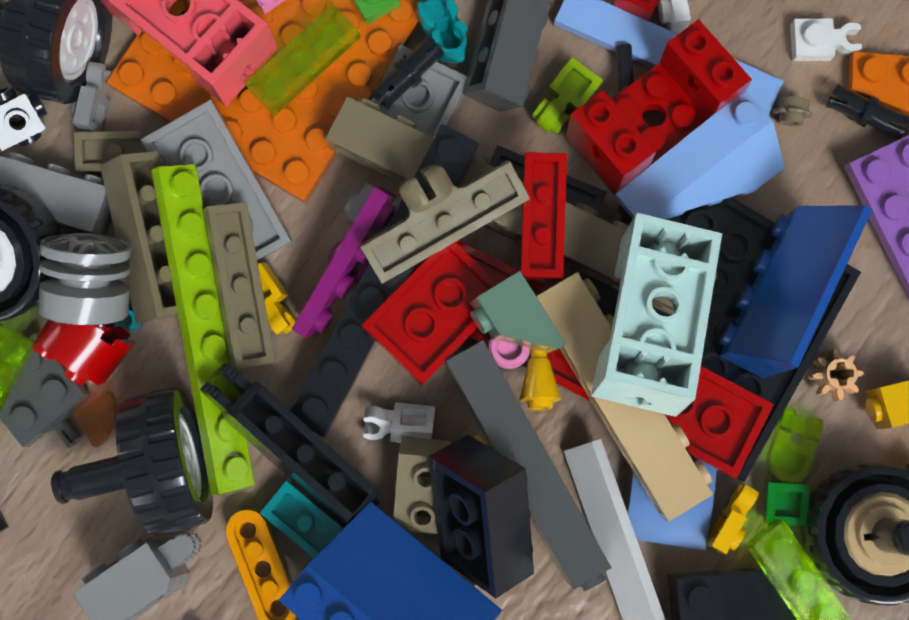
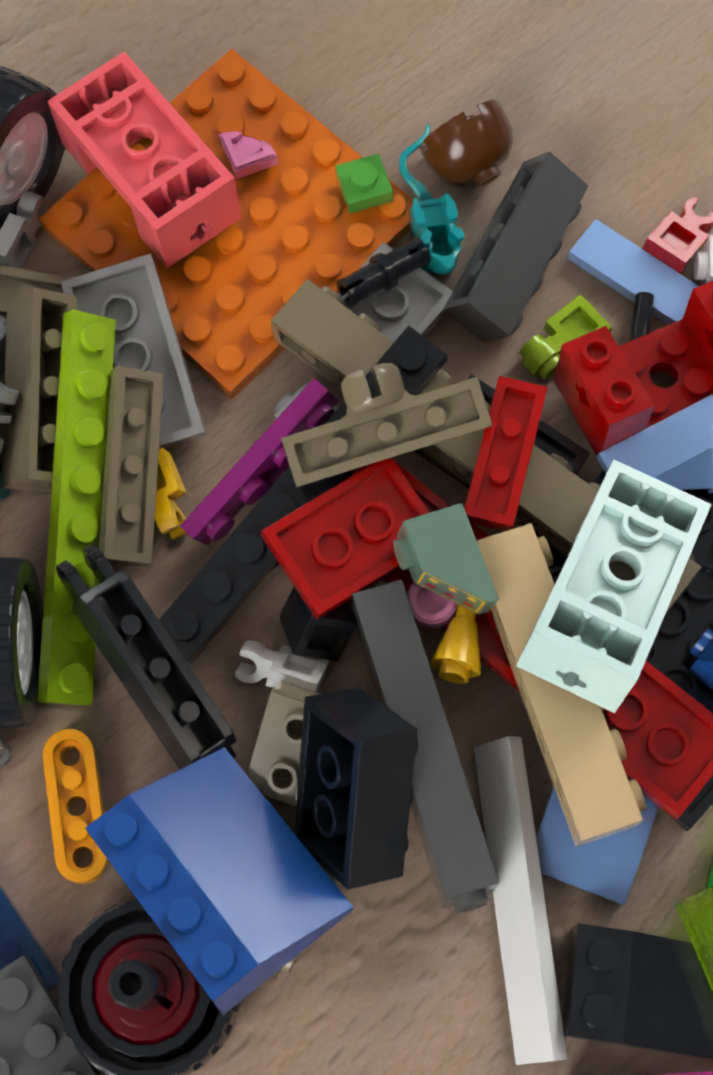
camera: 15 degrees right, 10 degrees down
clear neon green plate [245,4,361,116] -> none
teal plate [260,481,345,559] -> none
yellow plate [707,484,759,555] -> none
none -> black panel [280,587,357,661]

